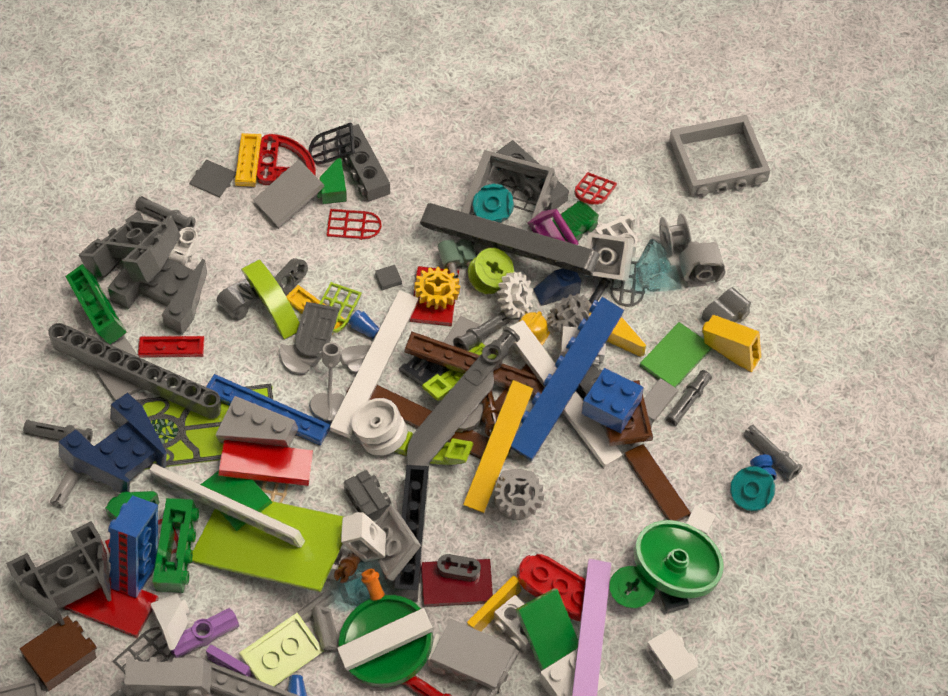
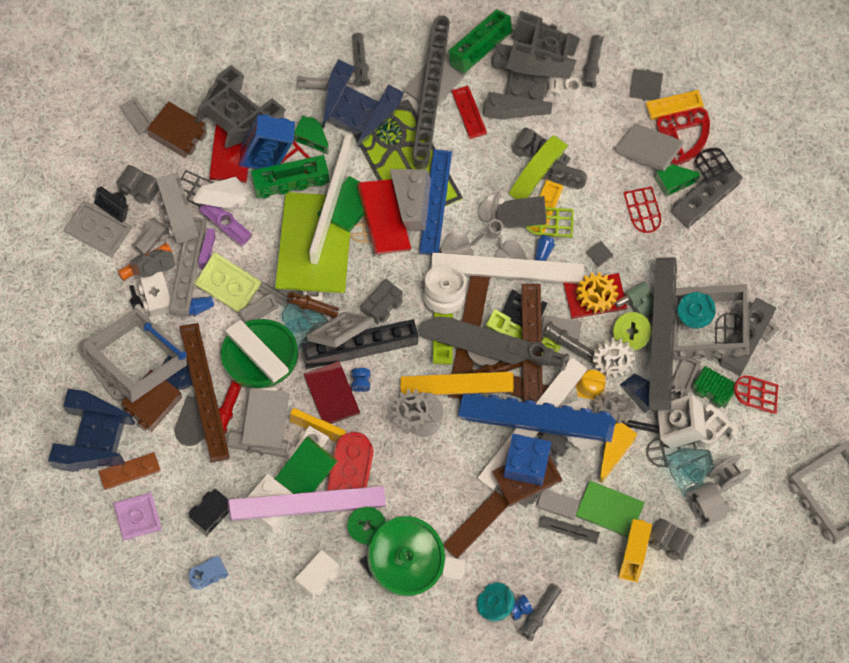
camera: 70 degrees right, 10 degrees up
white brick [341,512,386,562] -> none
orange pin [361,569,385,600] -> none
dark grey beam [437,554,481,581] -> none
magenta tile [527,209,579,245] -> none
none -> blue wheel [351,368,371,392]

